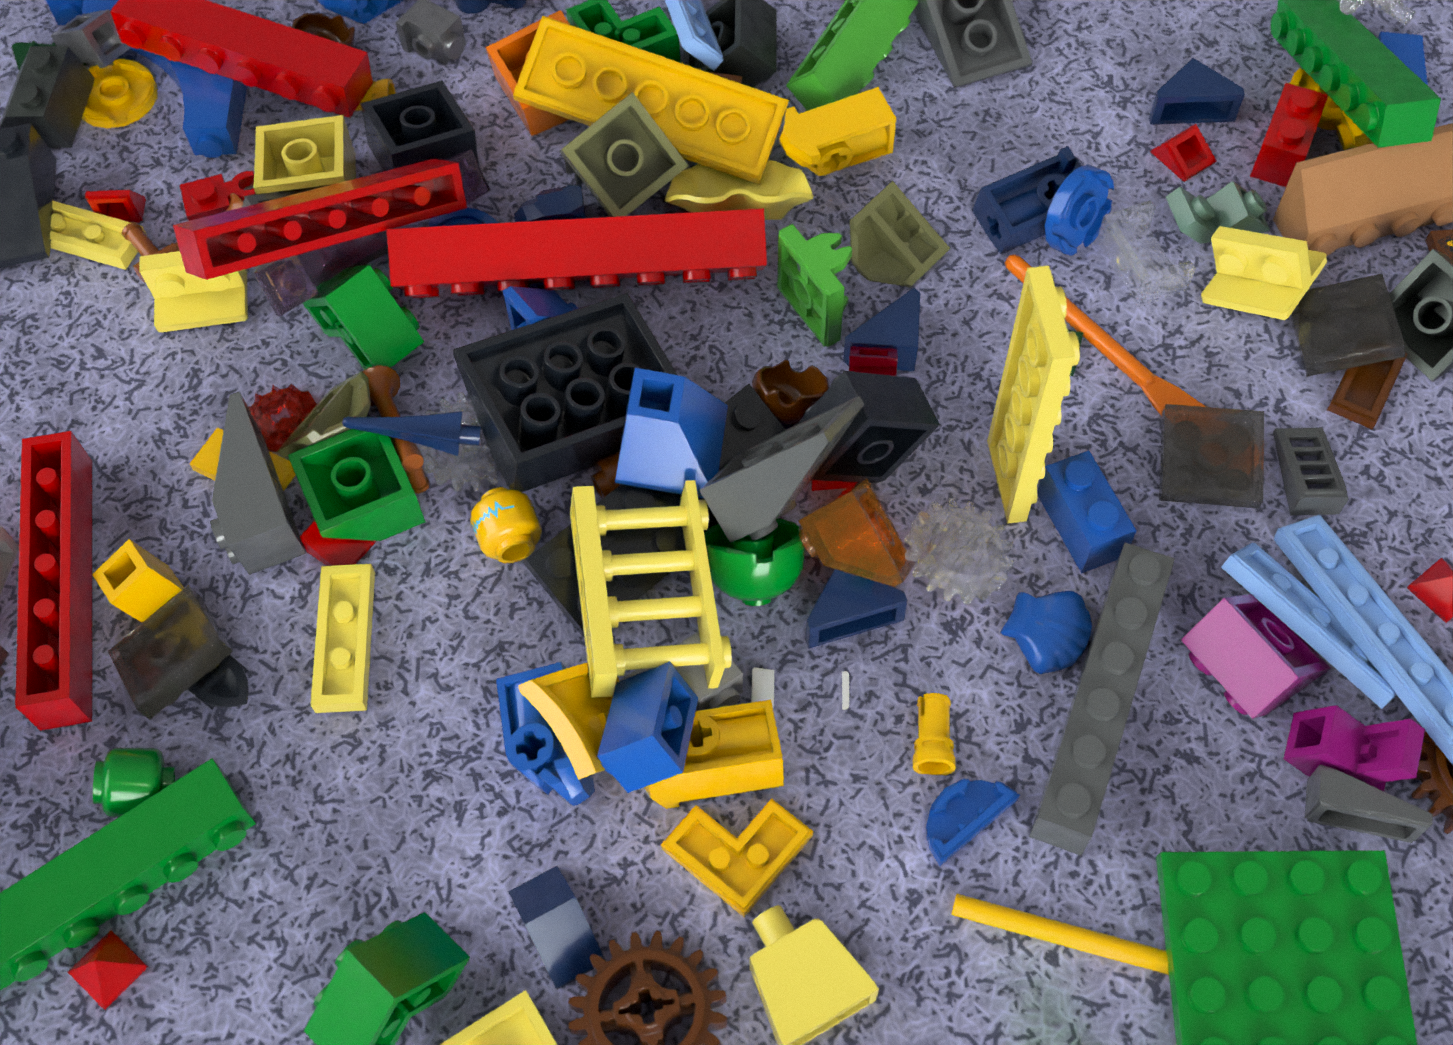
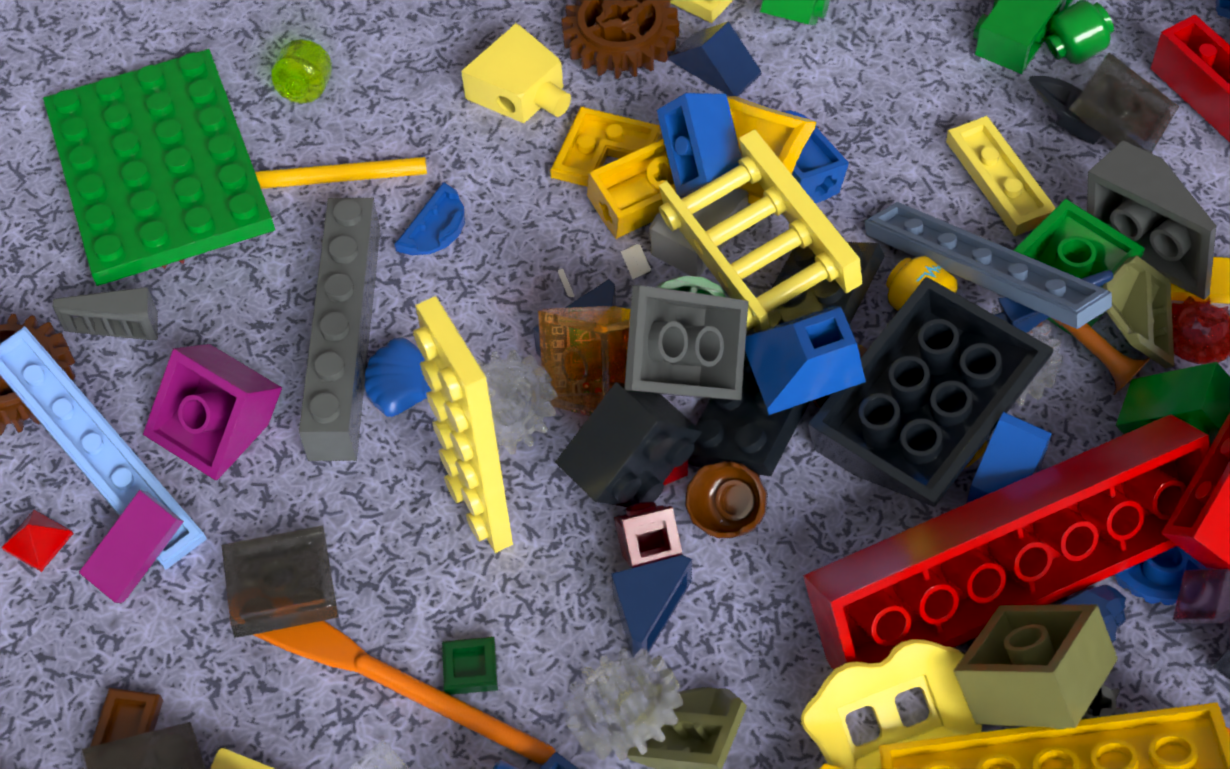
camera: 160 degrees right, 5 degrees down
yellow brick [92,539,188,629] -> none
bright green piece [777,224,852,347] -> none
yellow pin [913,693,956,775] -> none
blue brick [1037,450,1137,573] -> none
light blue tile [1221,542,1397,709] -> none
dark grey slope [1273,427,1349,516] -> none
magenta brick [1283,705,1425,791] -> none
none -> magenta tile [78,490,184,604]
none -> clear gear [563,648,683,761]
none -> sand blue tile [865,202,1112,329]

